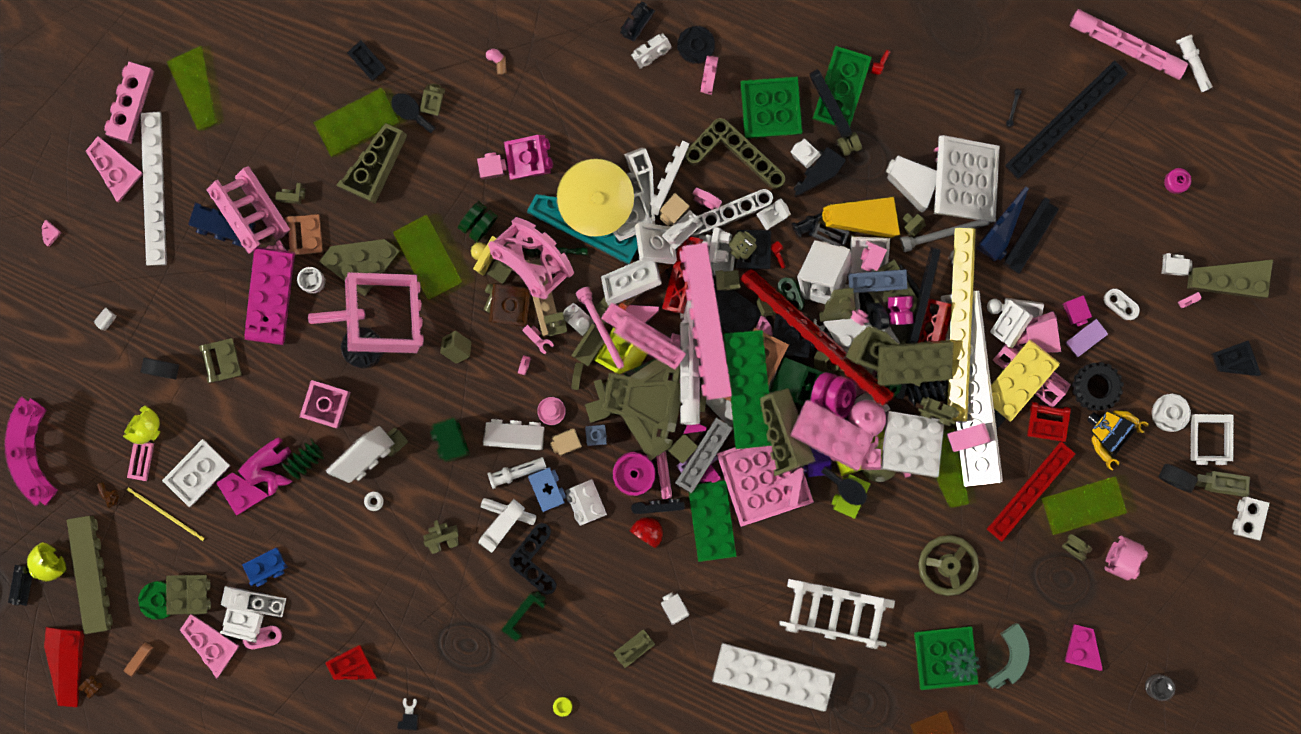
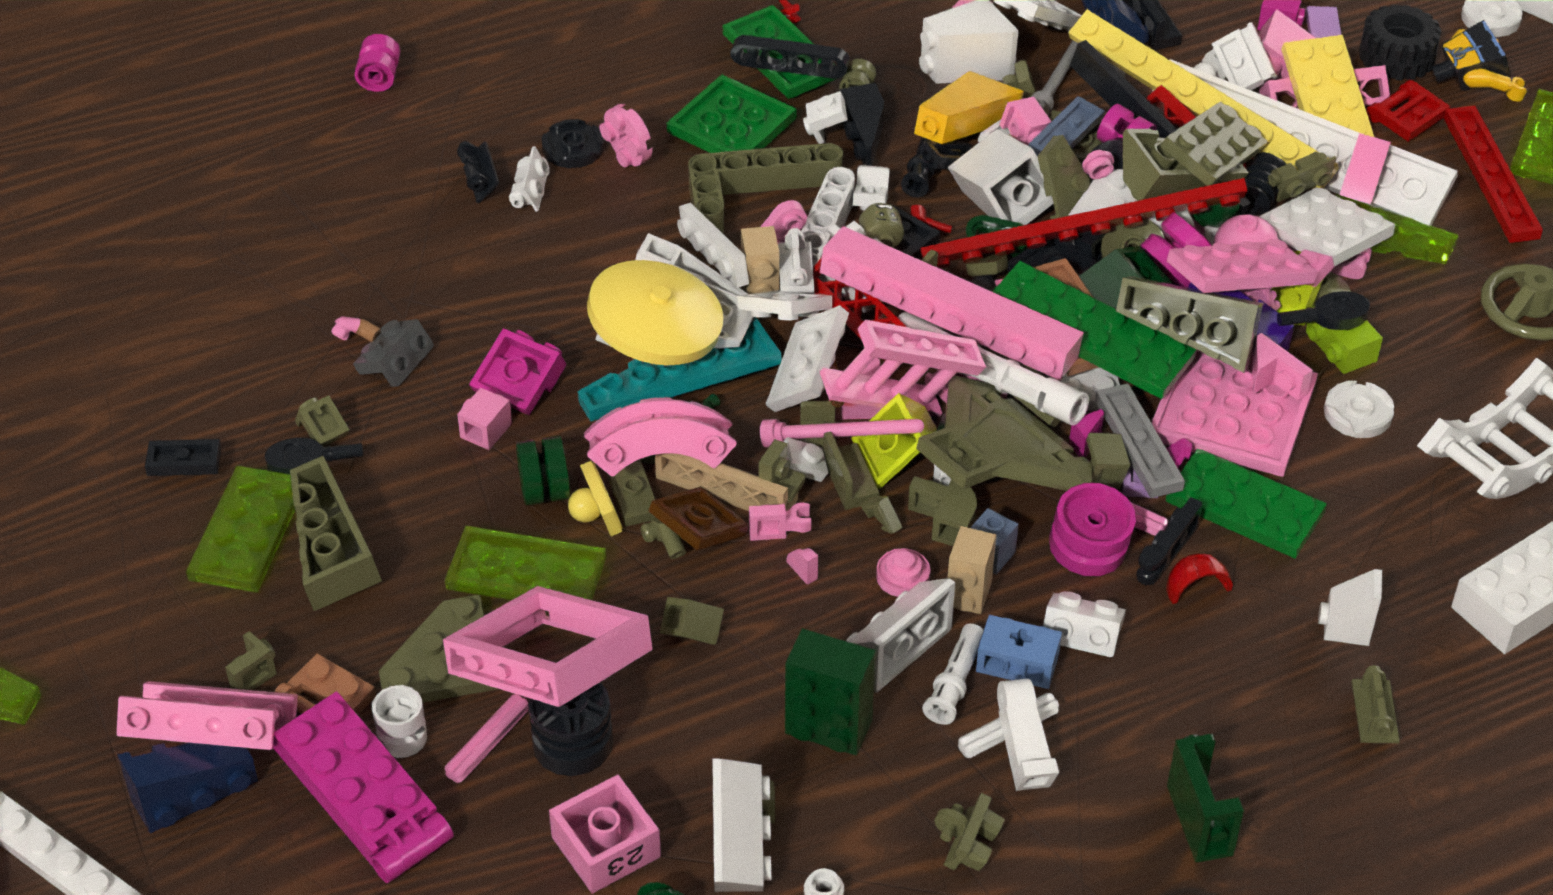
camera: 50 degrees left, 40 degrees down
black beam [509,523,557,595] -> none
neon yellow tile [553,697,572,717] -> none
none -> dark grey bracket [353,319,434,387]
none -> white tile [1324,381,1394,438]

